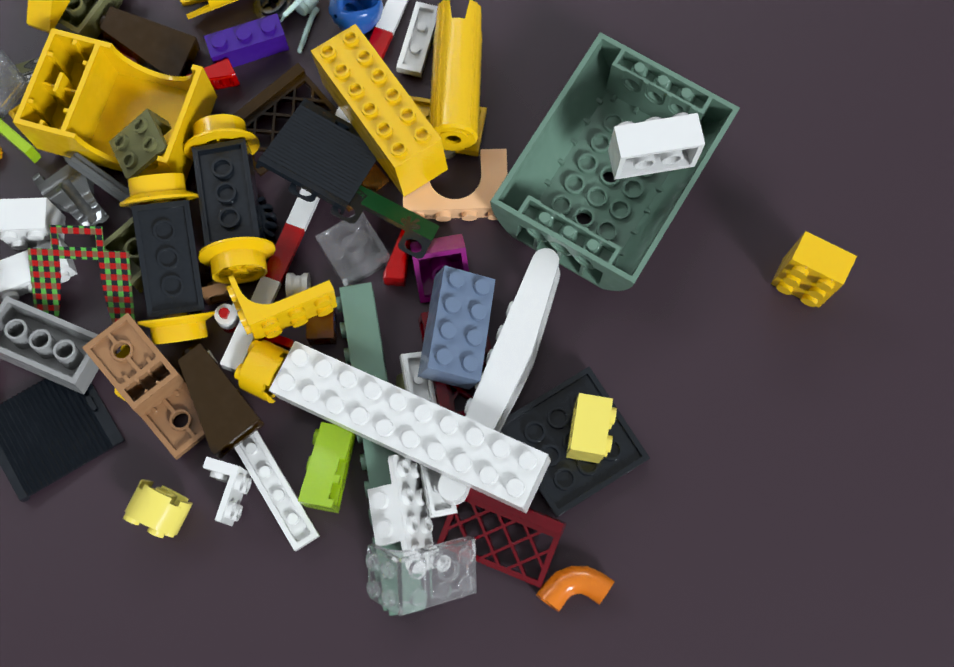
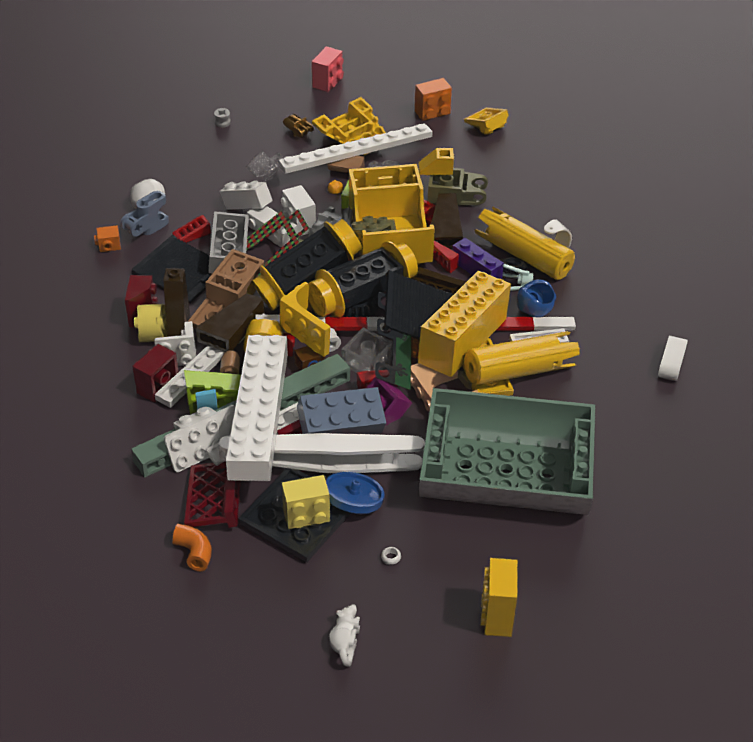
camera: 65 degrees right, 30 degrees down
clear bracket [366,536,477,616] -> none
white brick [608,112,705,180] -> none
none -> dark red slope [125,275,158,327]
none -> dark red brick [132,344,178,403]
none -> dark brown slope [163,268,190,337]
none -> medium azure slope [195,389,218,410]
none -> medium nougat brick [220,351,240,374]
none -> blue piece [326,472,385,514]
none -> white animal [329,604,360,667]
none -> white piece [381,547,401,565]

